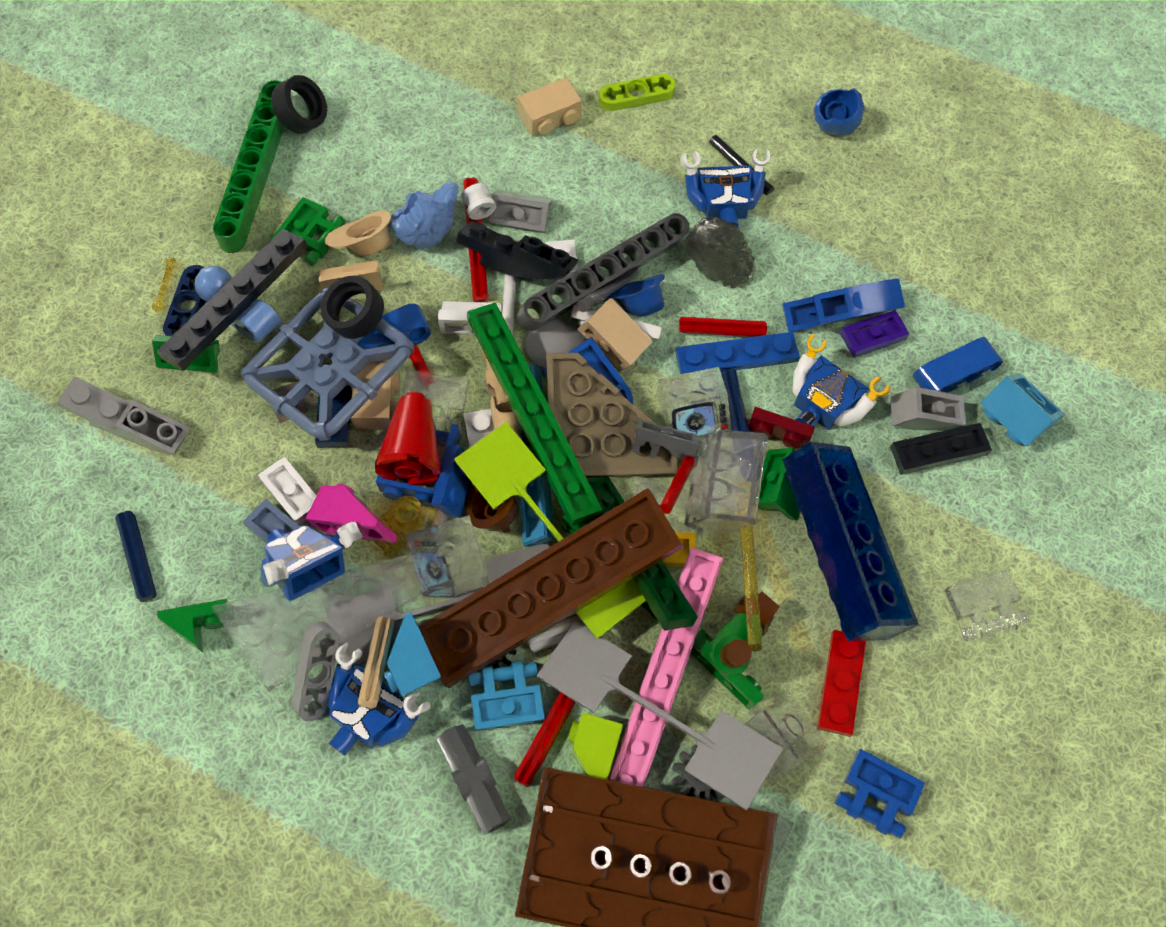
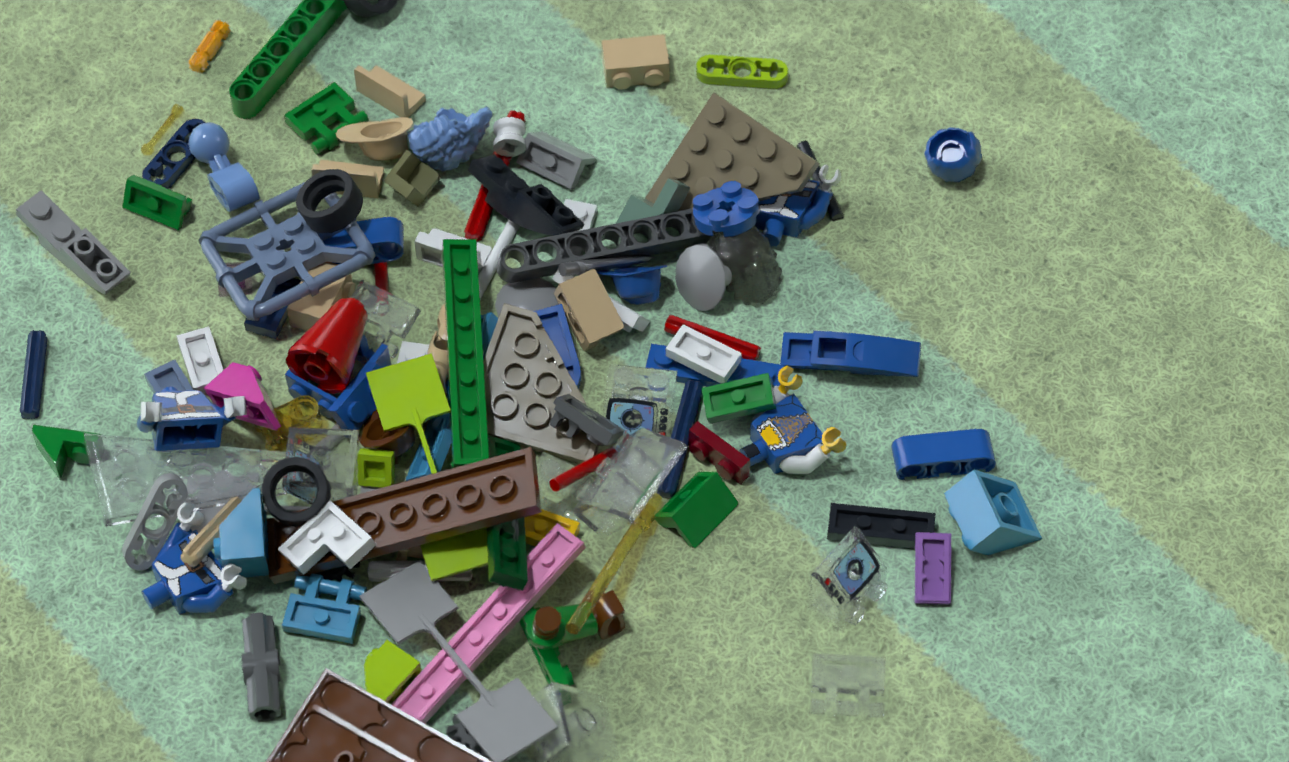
camera: 25 degrees right, 10 degrees down
black plate [157,229,308,371] -> none
red axle [514,692,576,787] -> none
clear blue brick [782,441,919,642] -> none
red plate [817,630,867,737] -> none
dark purple plate [840,310,909,358] -> none
light grey slope [891,387,965,430] -> none
none -> light orange axle [188,20,230,73]
none -> black tyre [261,456,331,527]
none -> white plate [278,501,376,575]
none -> tan panel [354,65,426,118]
none -> lime plate [357,448,395,488]
none -> olive panel [383,150,441,206]
none -> sand green slope [616,178,691,223]
none -> dark tan plate [645,92,820,211]
none -> white plate [666,325,742,383]
none -> light grey dish [675,244,732,311]
none -> blue plate [693,181,760,237]
none -> green panel [702,373,776,424]
none -> clear slope [808,526,888,632]
none -> medium lavender plate [914,532,951,605]

